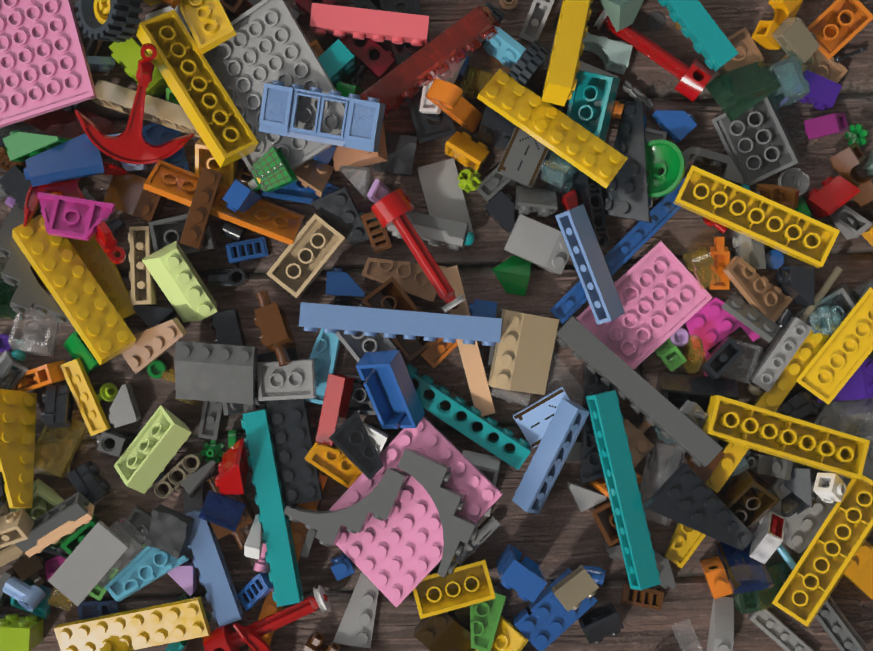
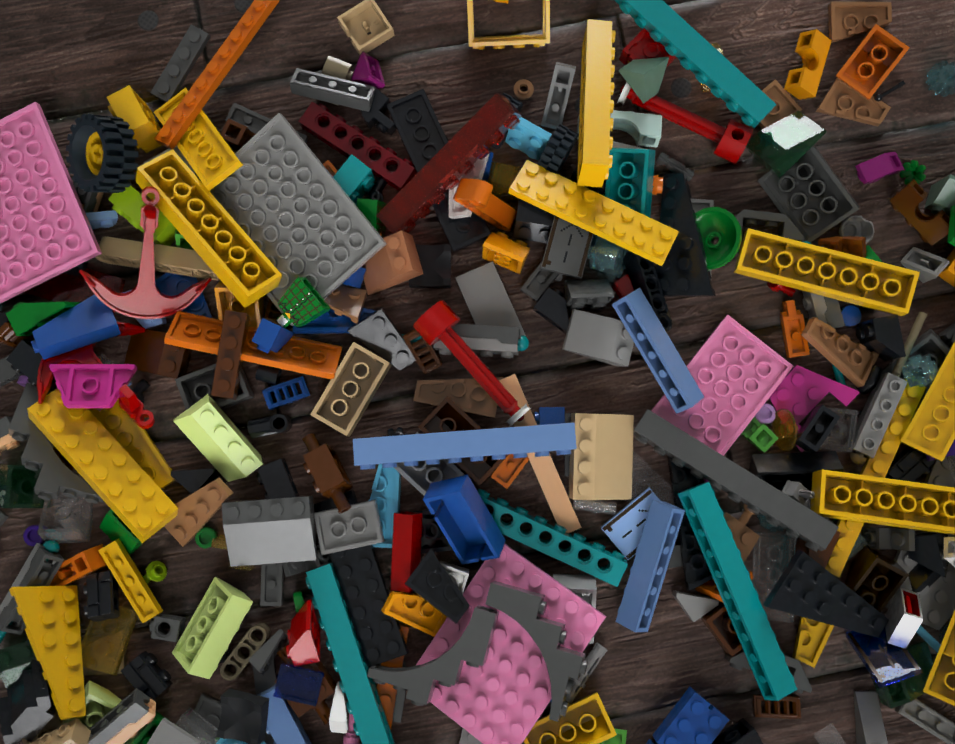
camera: 10 degrees left, 5 degrees down
light grey slope [109,383,142,428] -> none
tan brick [128,226,157,305] -> none
green plant [201,440,225,464] -> none
medium blue window [259,80,386,152] -> none
coral brick [310,3,429,46] -> none
blue slope [326,268,366,297] -> none
blue brick [330,553,356,581] -> none
clear slope [339,166,372,202] -> none
lavender slope [367,179,390,203] -> none
lime gear [457,167,481,193] -> none
green slope [492,255,531,296] -> none
blue piece [496,544,547,603] -> none
blue plate [549,176,686,324] -> none
dark tan brick [551,565,599,611] -> none
blue cone [579,565,606,585] -> none
blue slope [650,110,697,144] -> none
clear yellow brick [682,246,721,289] -> none
orange torso [700,555,733,599] -> none
dark grey plate [721,293,781,342] -> none
clear light blue slope [761,56,810,111] -> none
dark tan brick [772,17,820,63] -> none
dark purple brick [792,70,842,111] -> none
red slope [804,175,860,219] -> none

